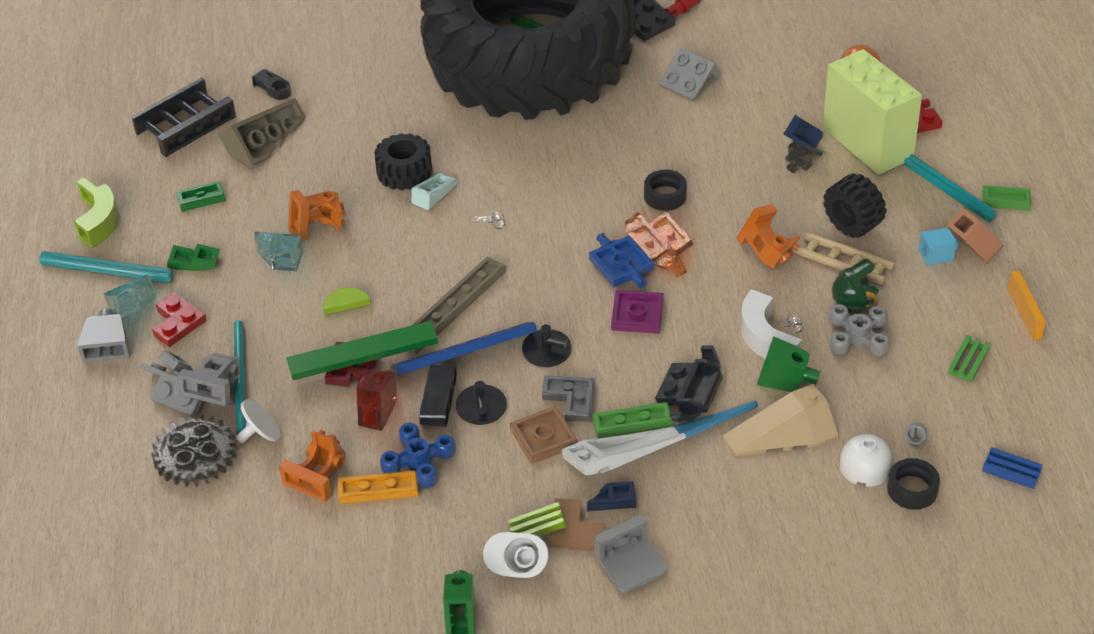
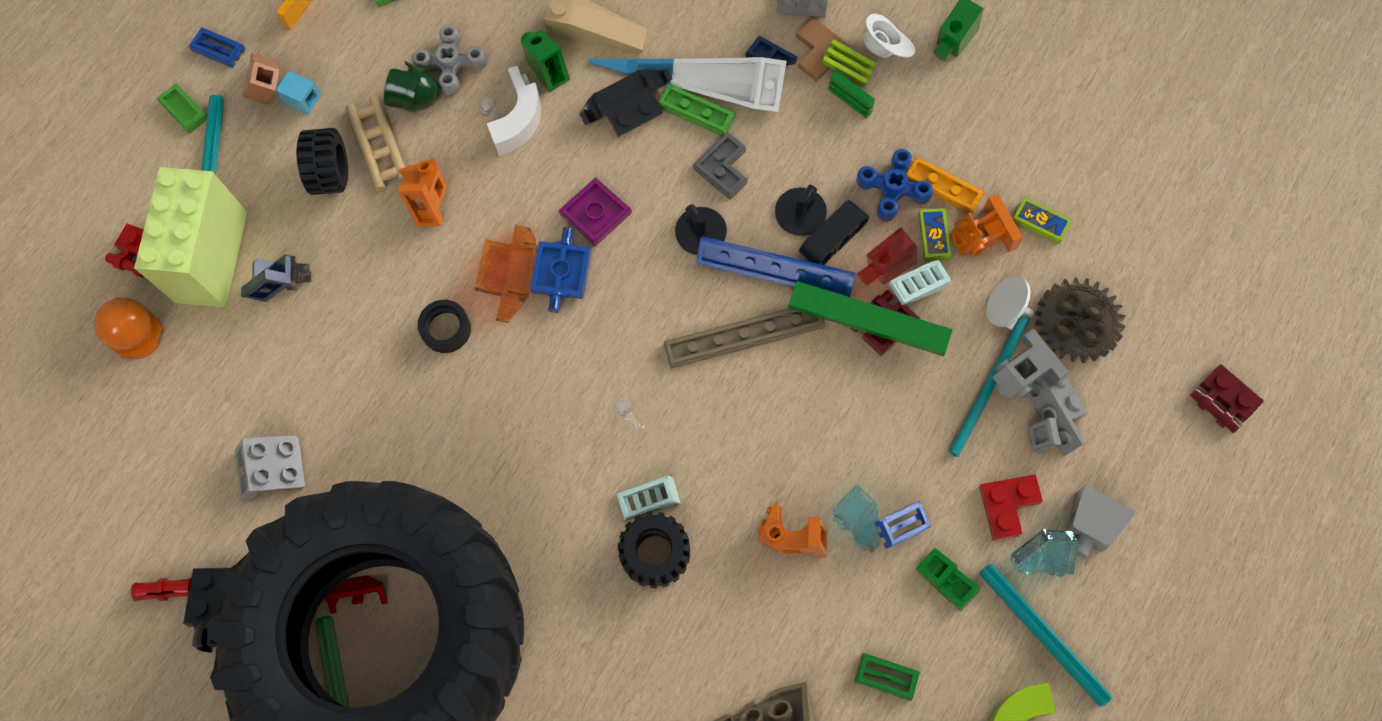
camera: 140 degrees left, 25 degrees up
lime tile [323,287,371,315] -> none
medium nougat tile [509,406,578,464] -> none
none -> blue tile [189,27,246,68]
none -> green tile [828,71,875,119]
none -> tile [874,501,931,549]
none -> light aqua slope [889,260,951,305]
none -> tile [918,208,952,261]
none -> tile [1013,197,1072,244]
none -> dark red plate [1190,364,1264,433]

